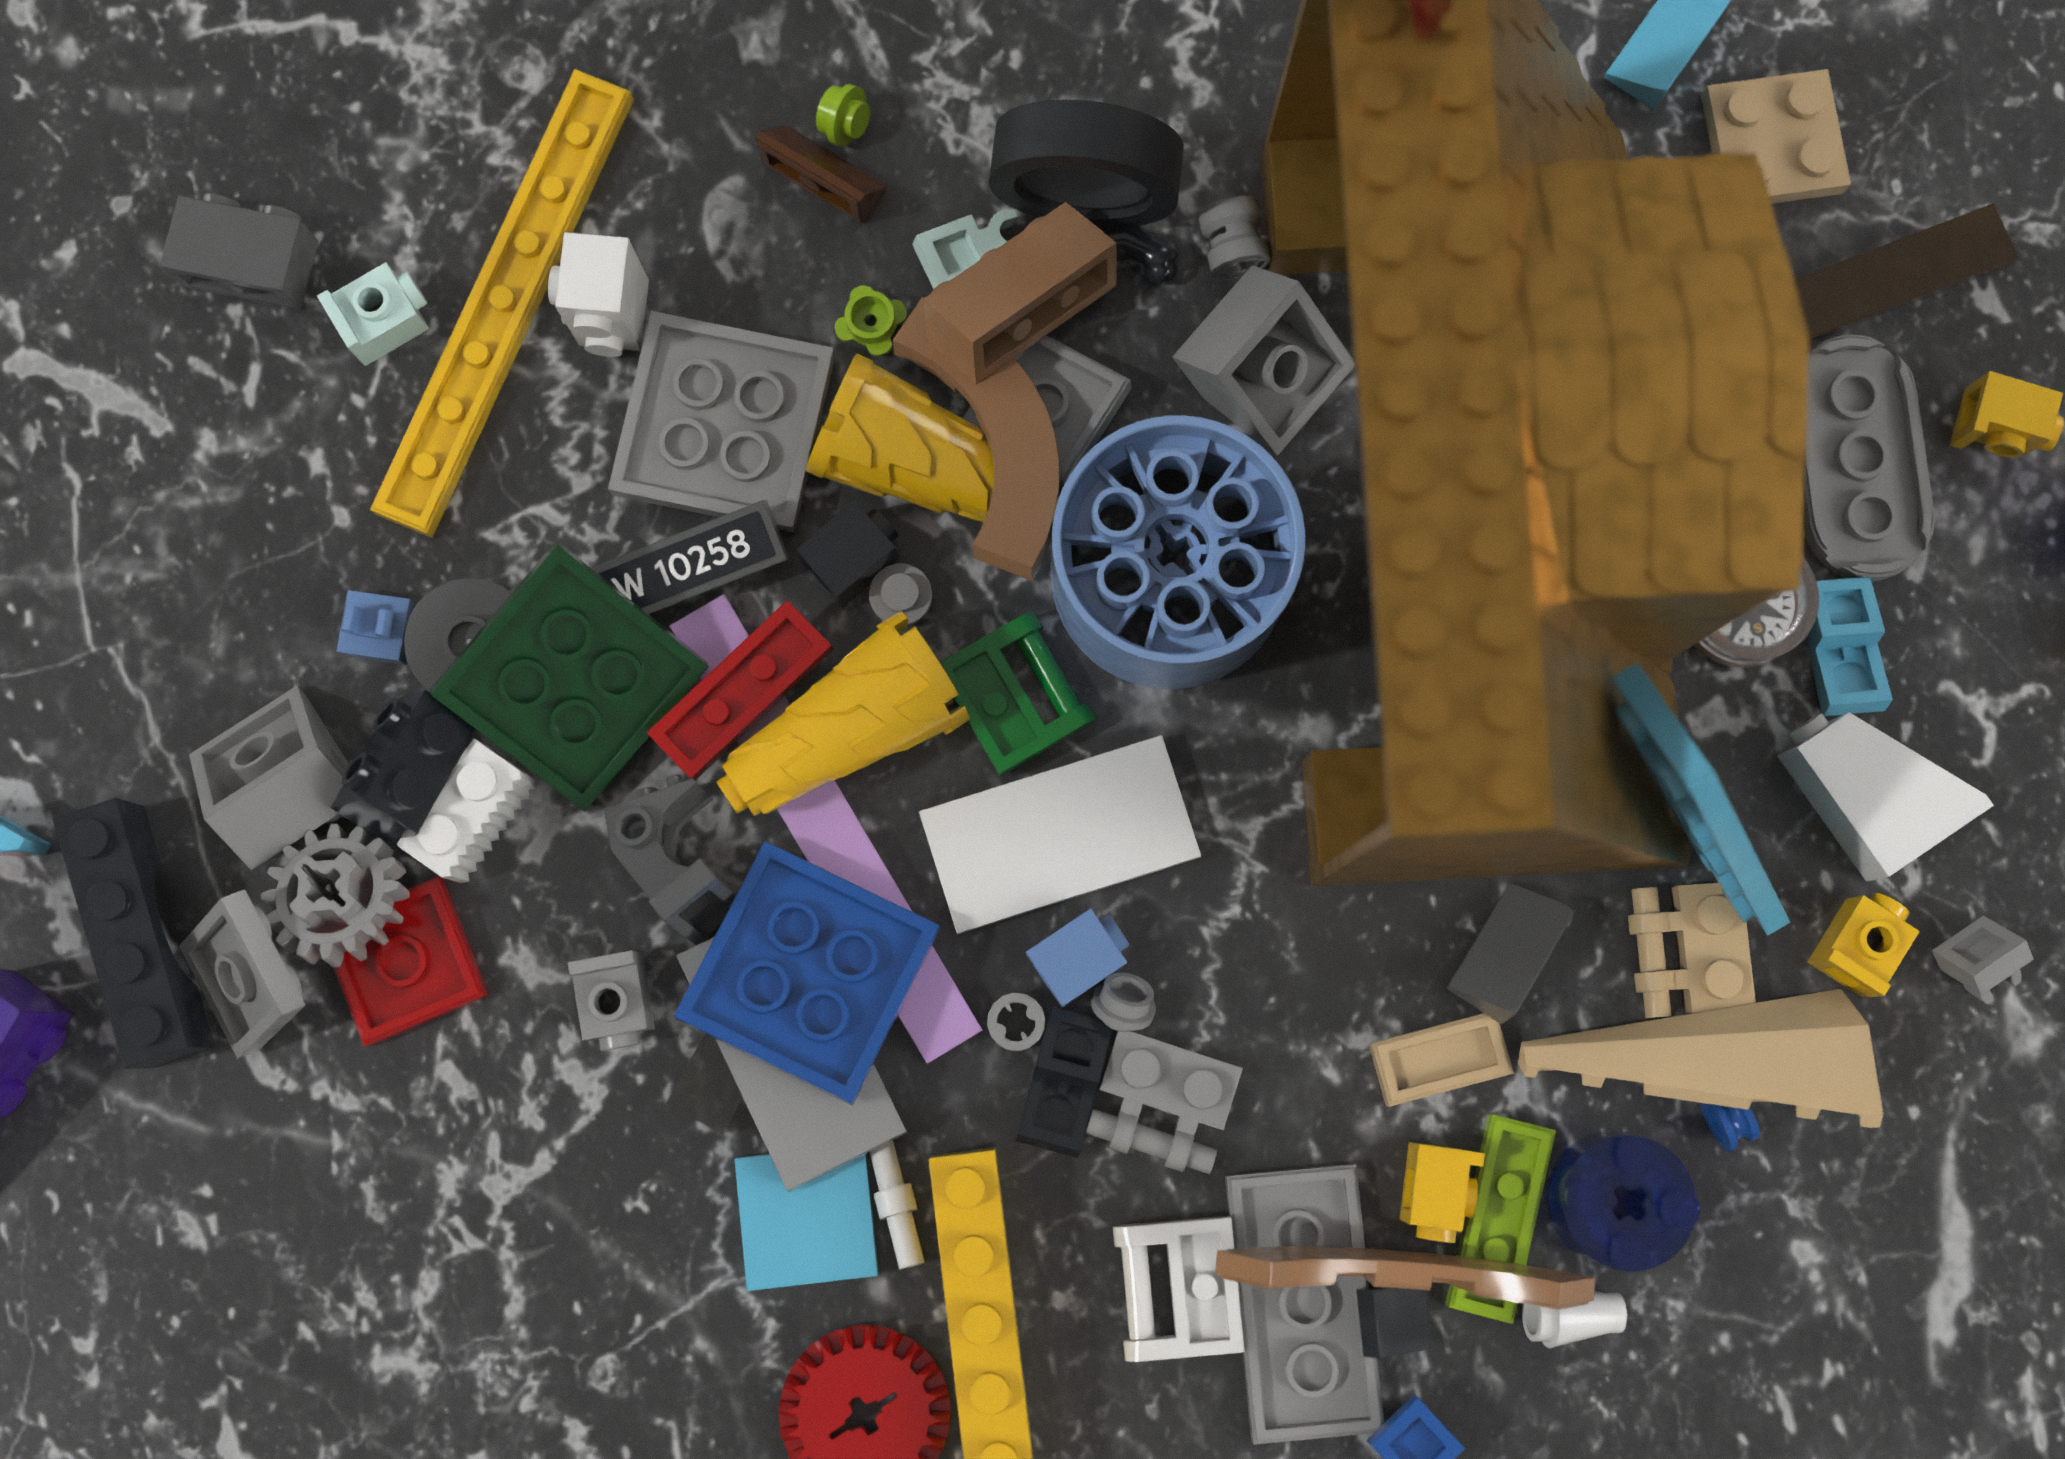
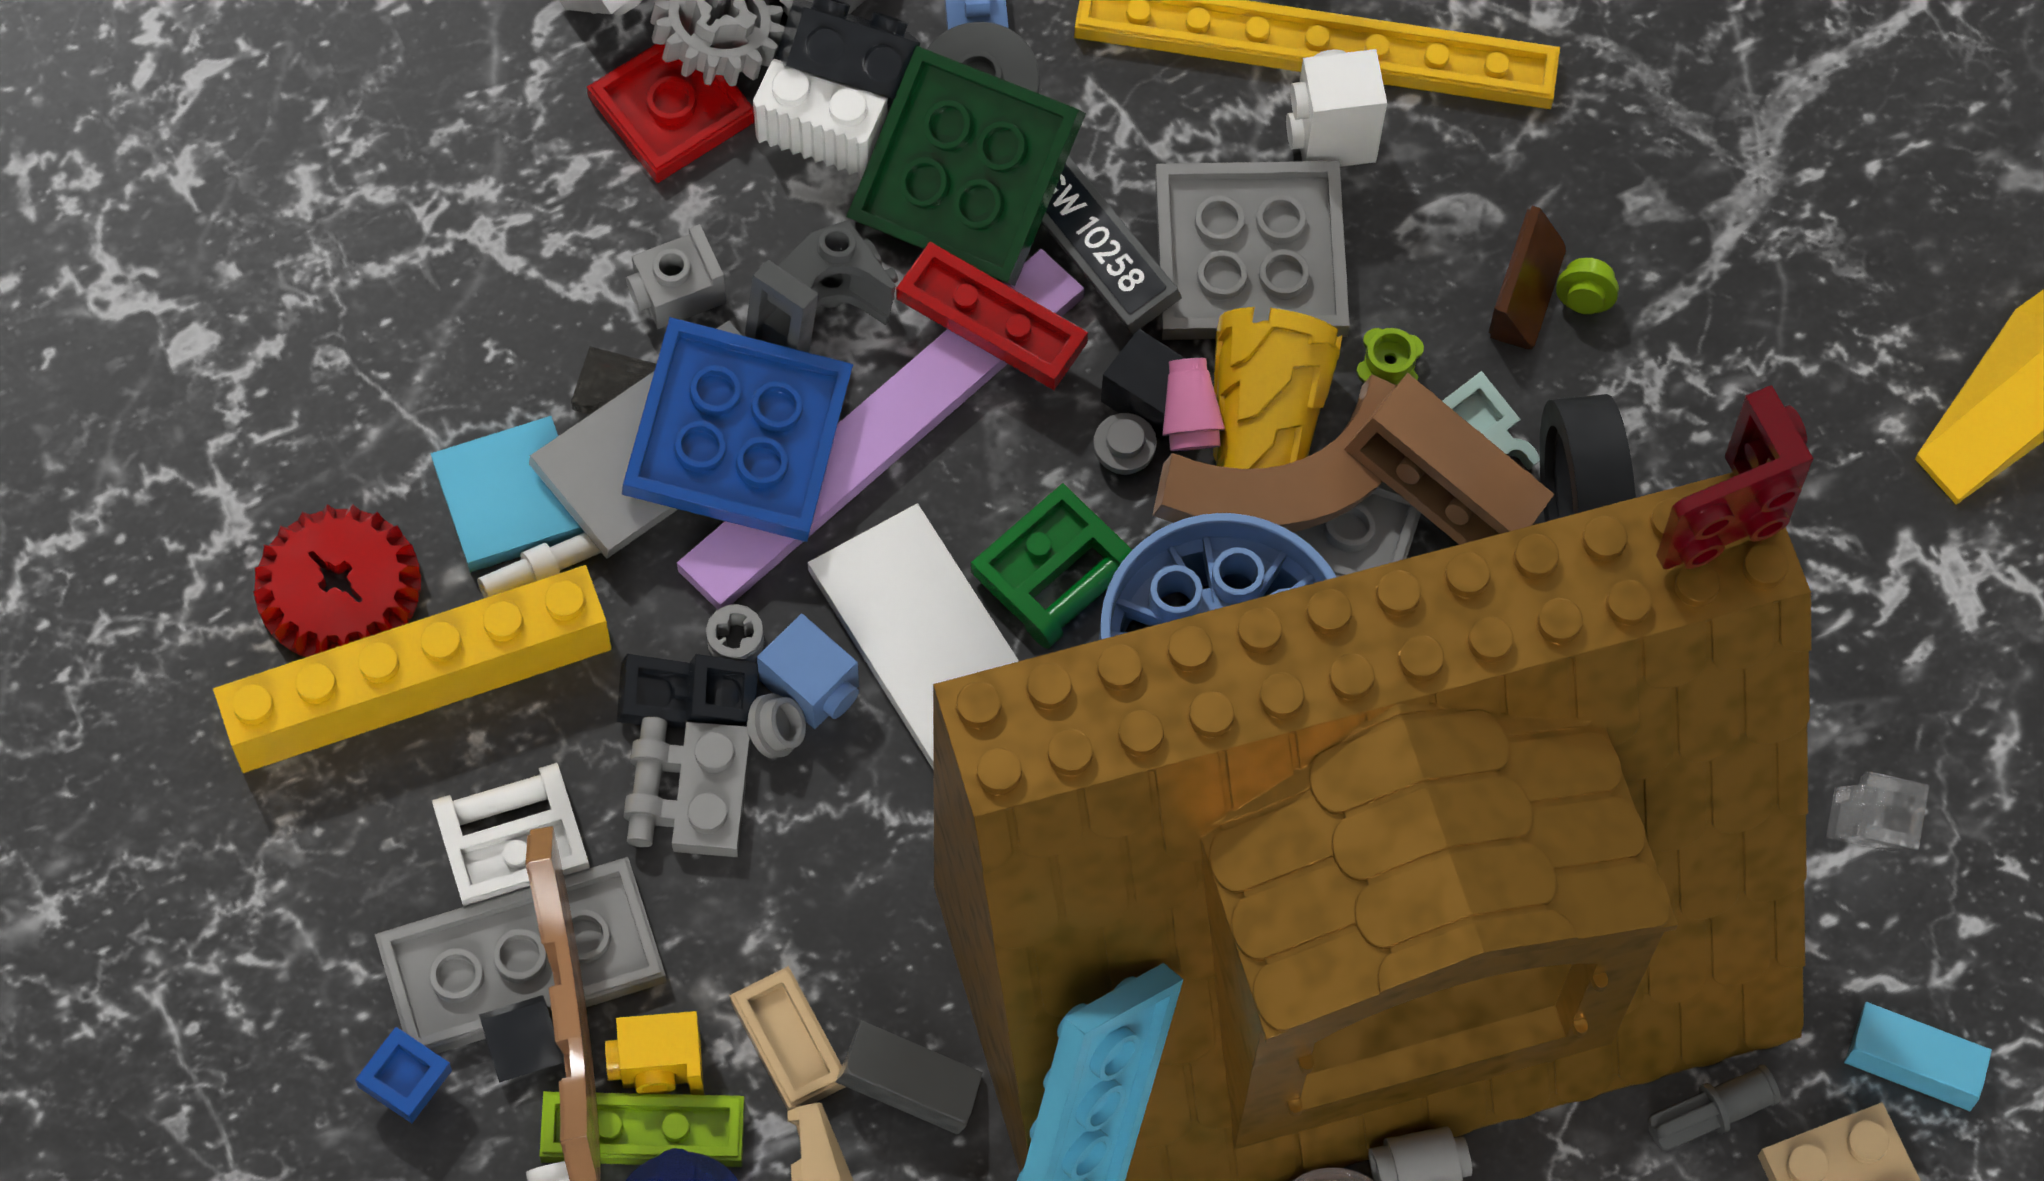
camera: 75 degrees right, 15 degrees down
yellow cone [716,611,970,816] -> none
none -> bright pink cone [1162,358,1226,451]

